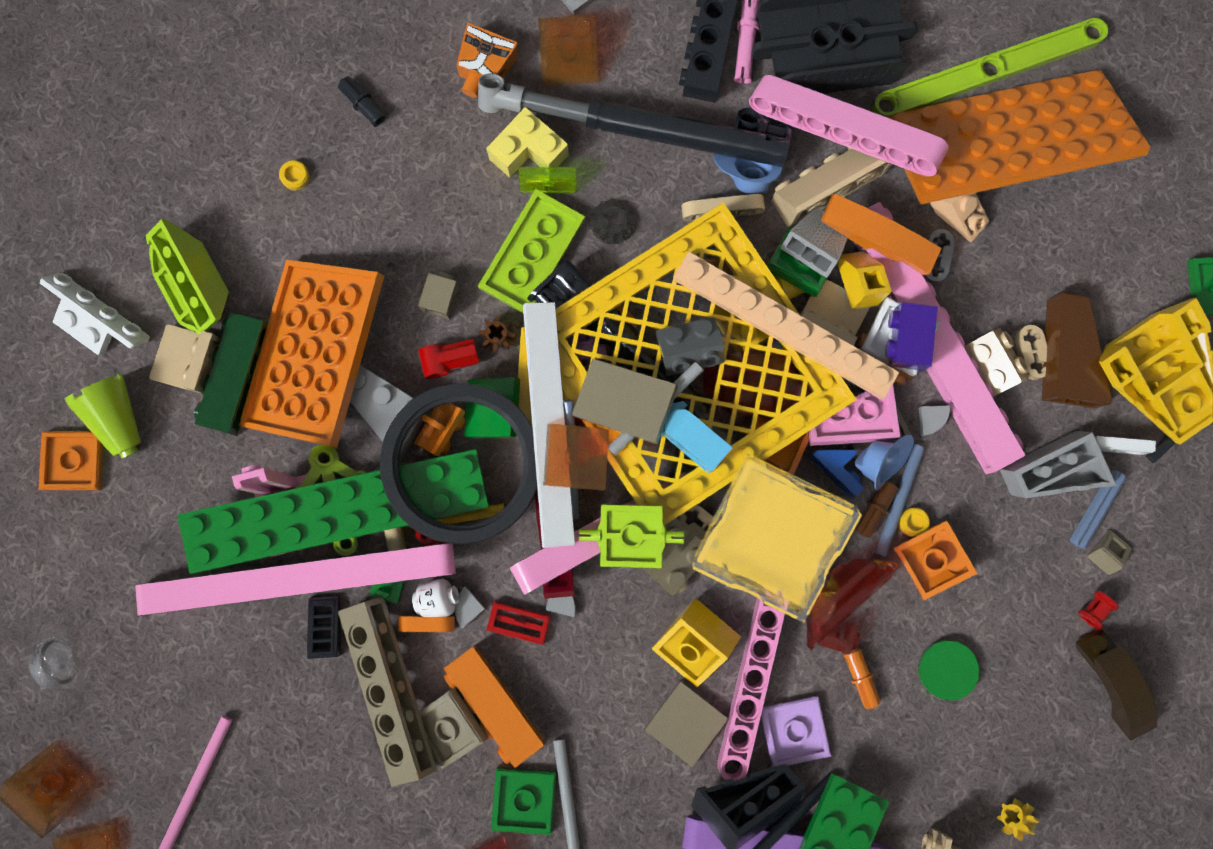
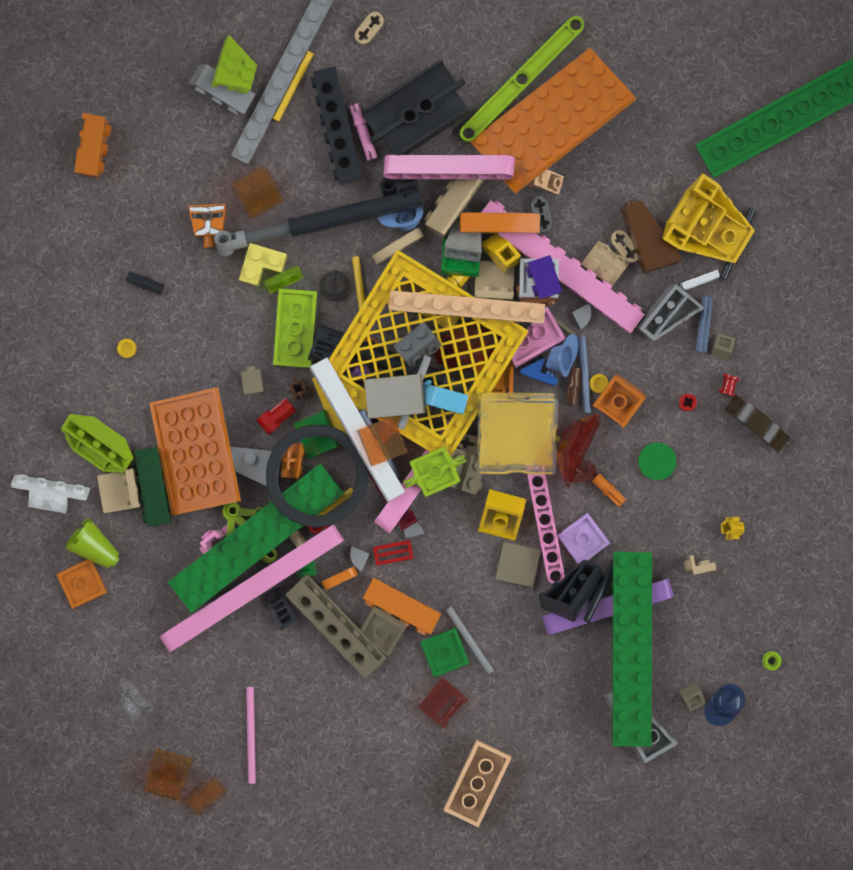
camera: 20 degrees left, 5 degrees up
white head [412,578,459,617] -> none
none -> yellow bar [352,256,365,310]
none -> red bush [678,394,697,411]

